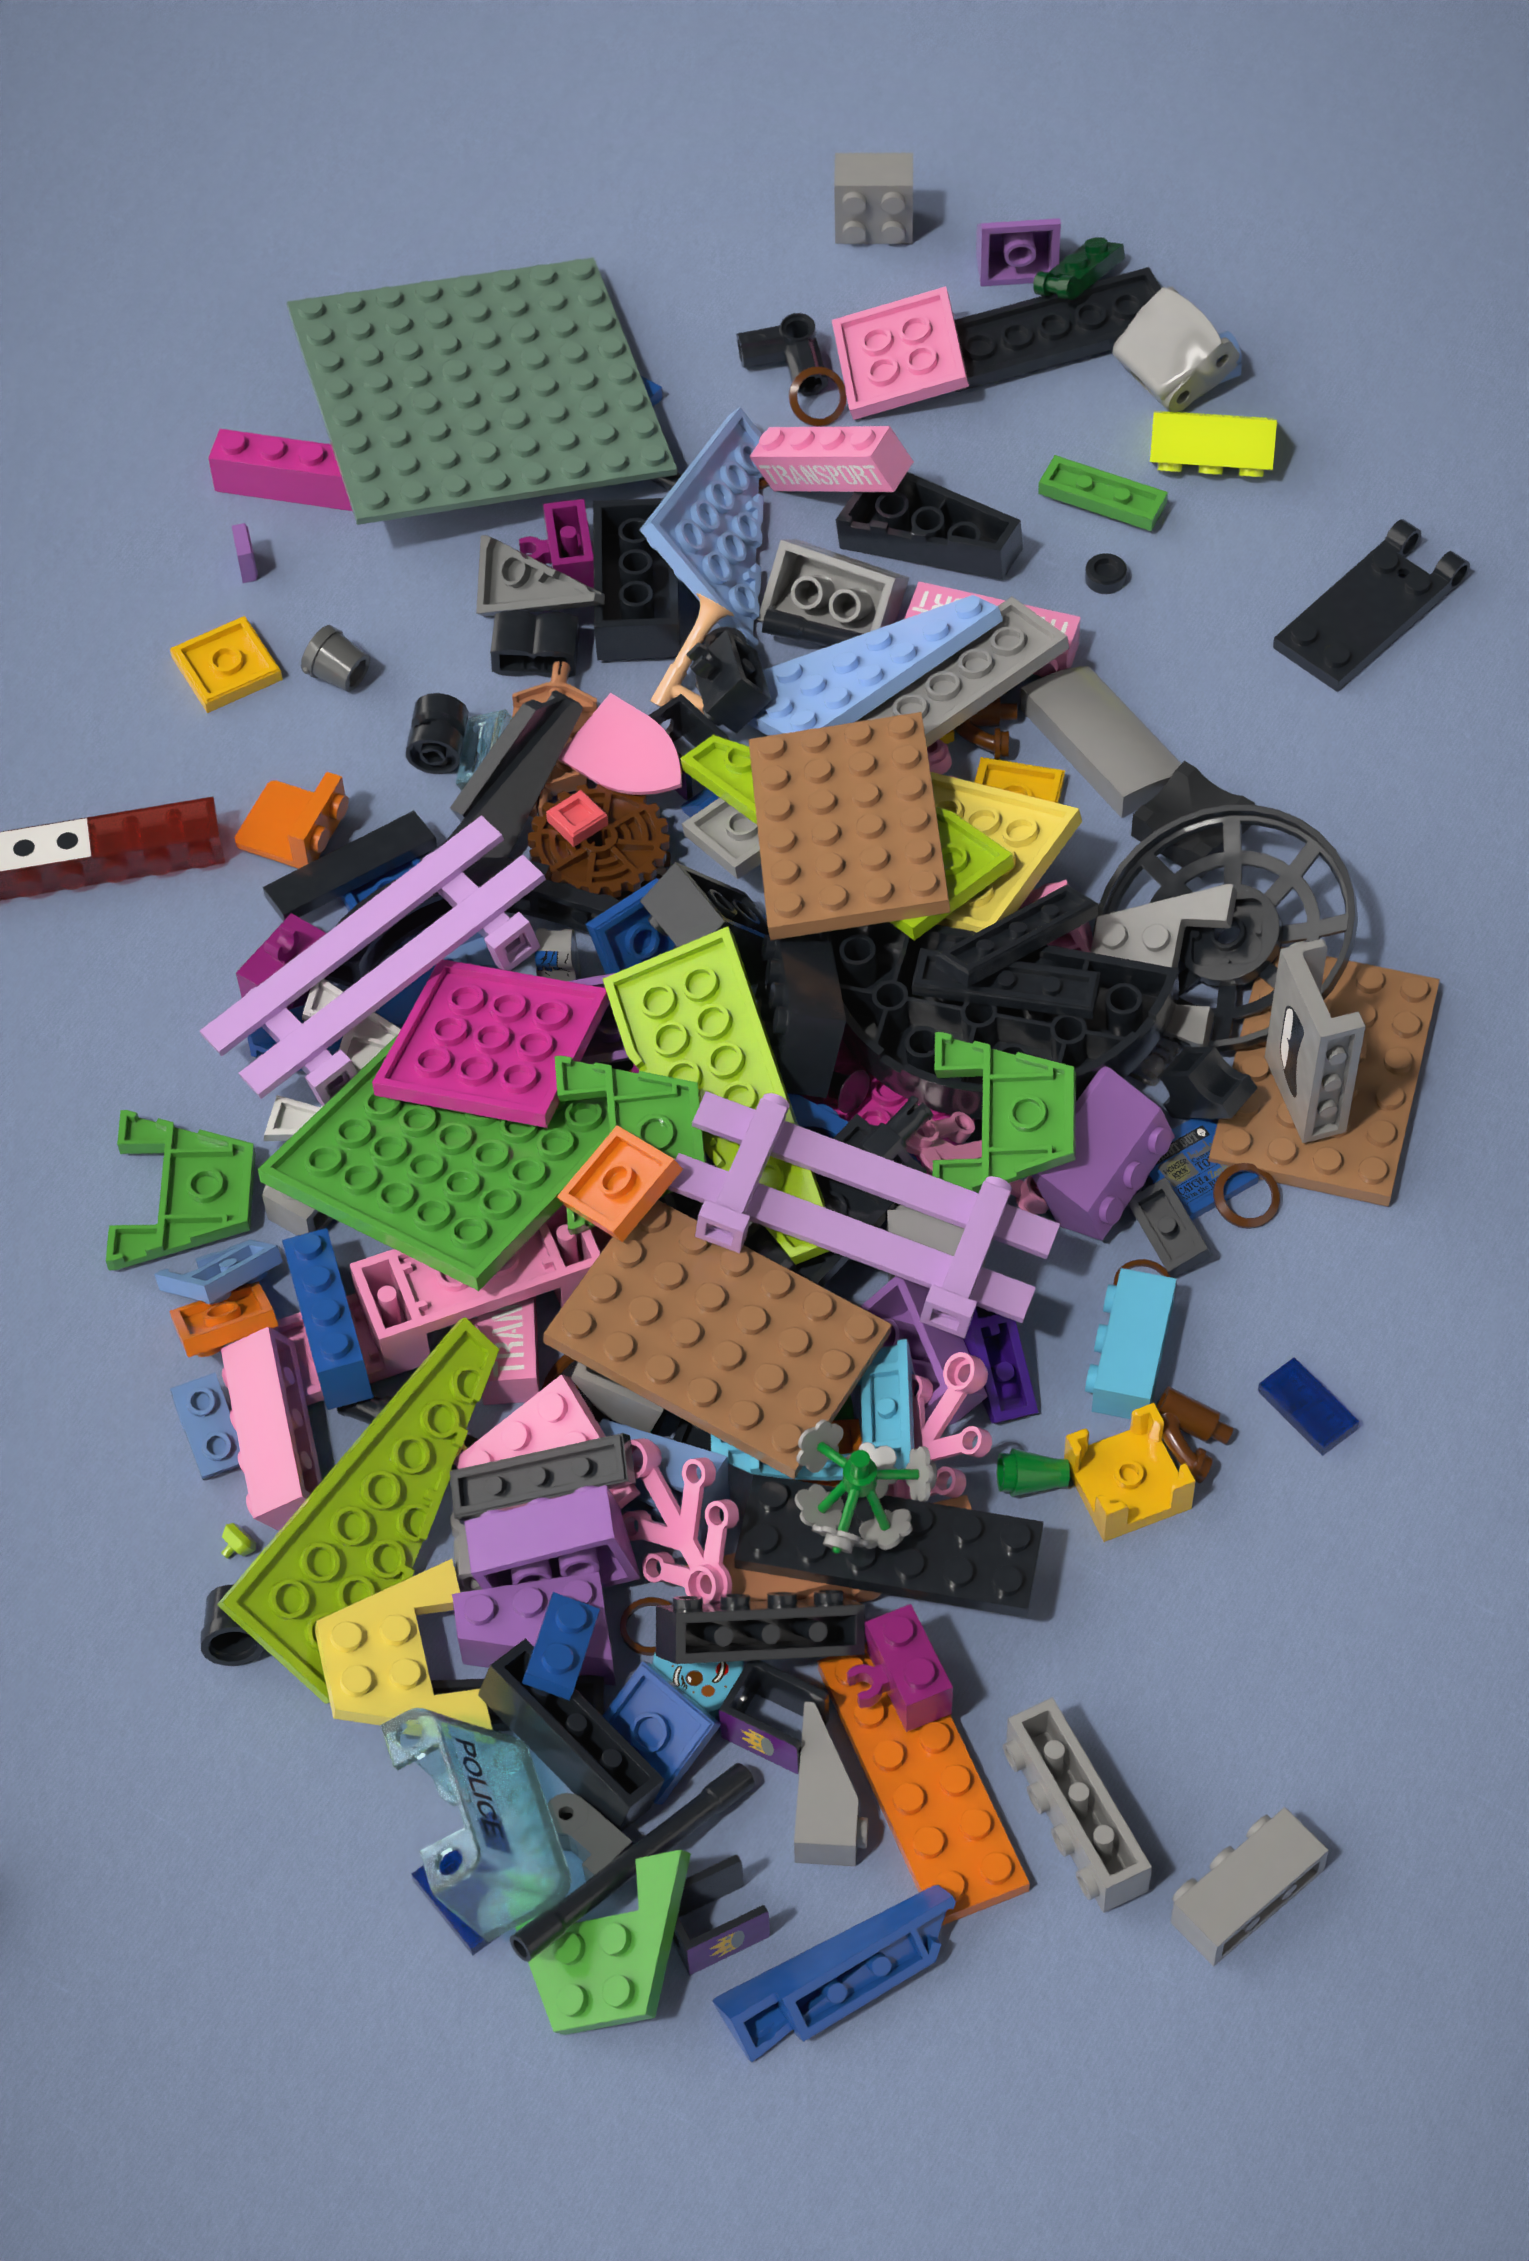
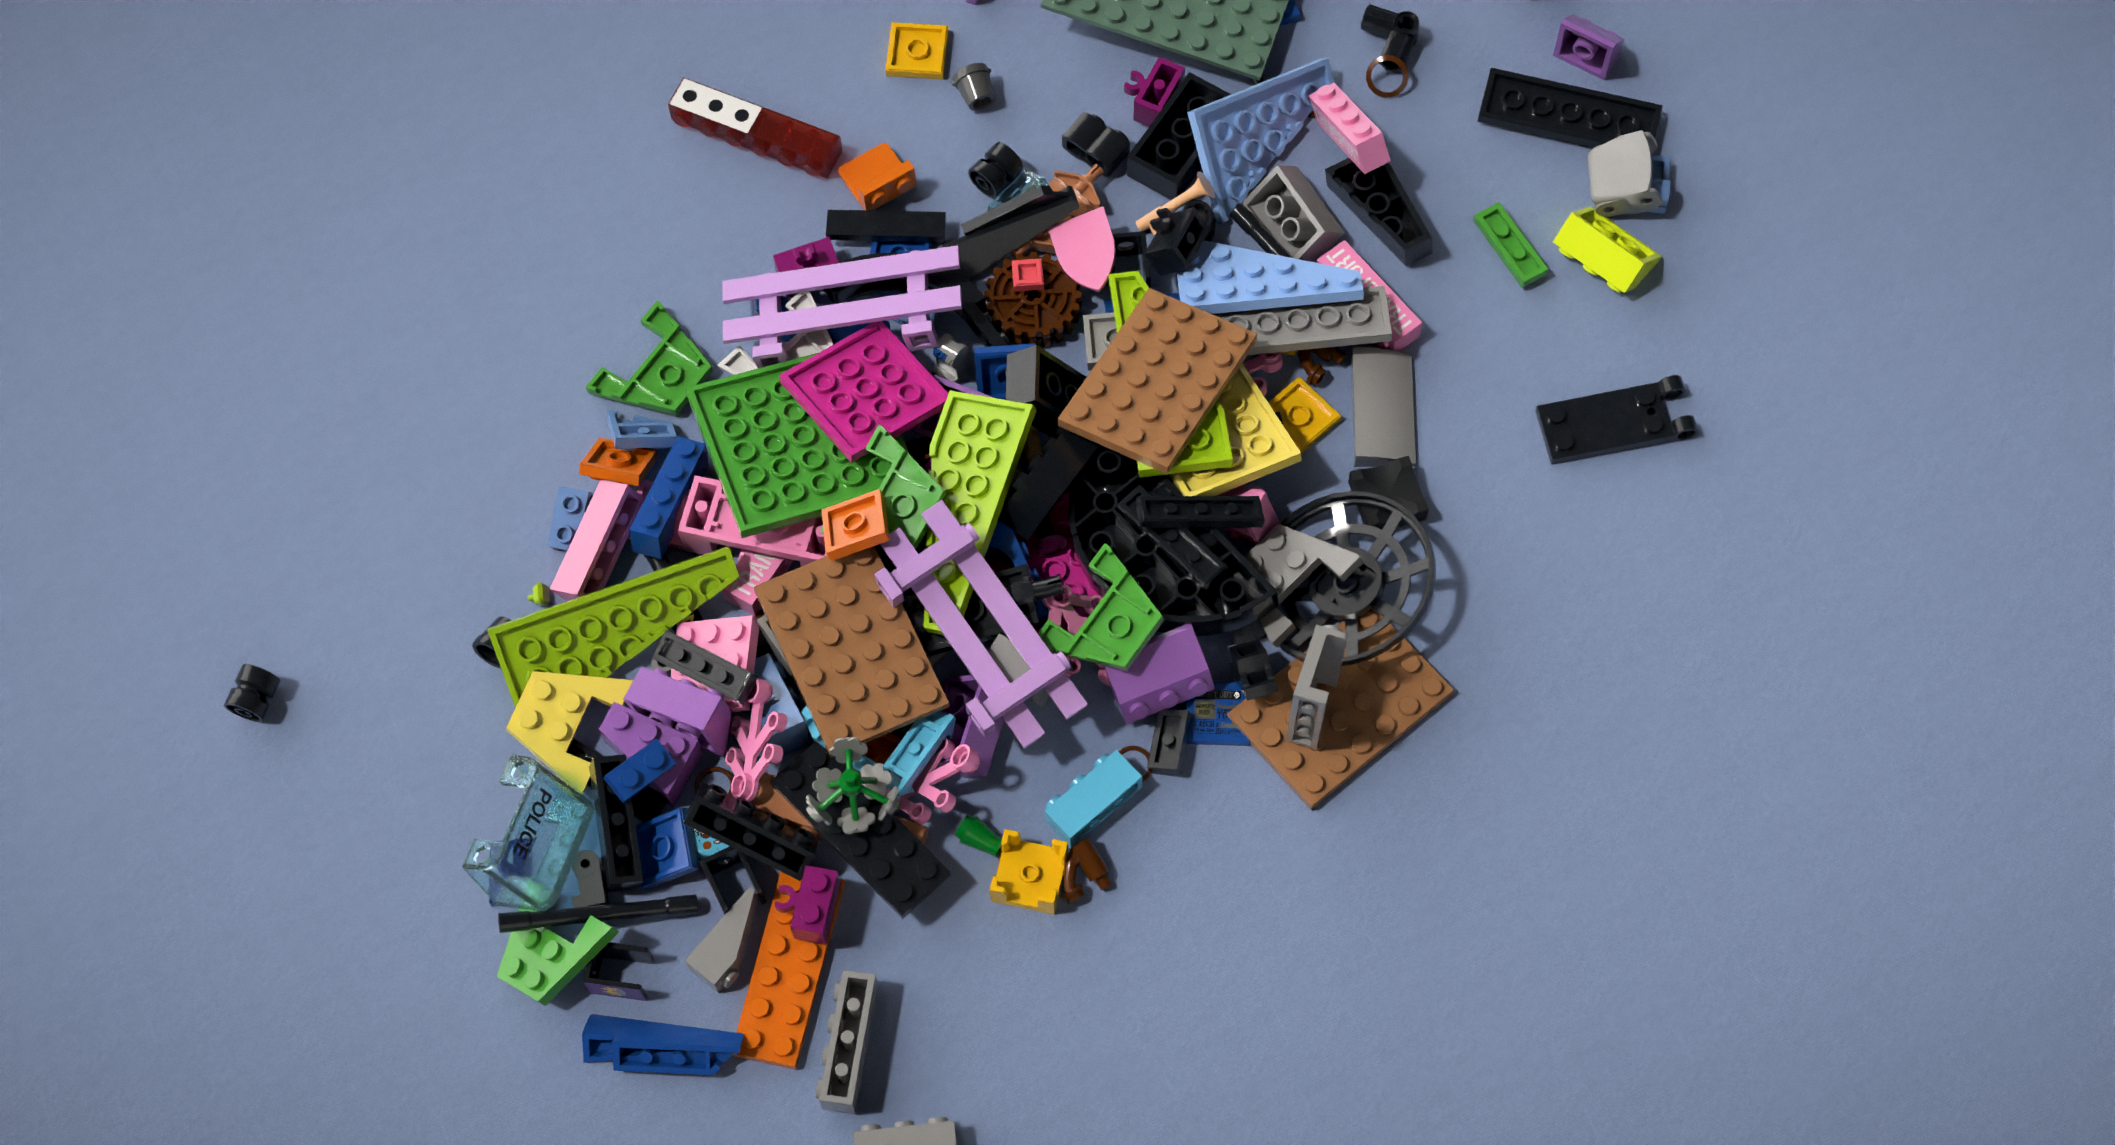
camera: 35 degrees right, 10 degrees up
wing [476,535,605,617] -> none
bright pink plate [832,287,969,420] -> none
dark purple slope [963,1274,1039,1424] -> none
dark green plate [1033,237,1125,300] -> none
black tile [1085,553,1127,594] -> none
reddish brown piece [1213,1163,1280,1229] -> none
clear blue tile [1258,1357,1359,1456] -> none

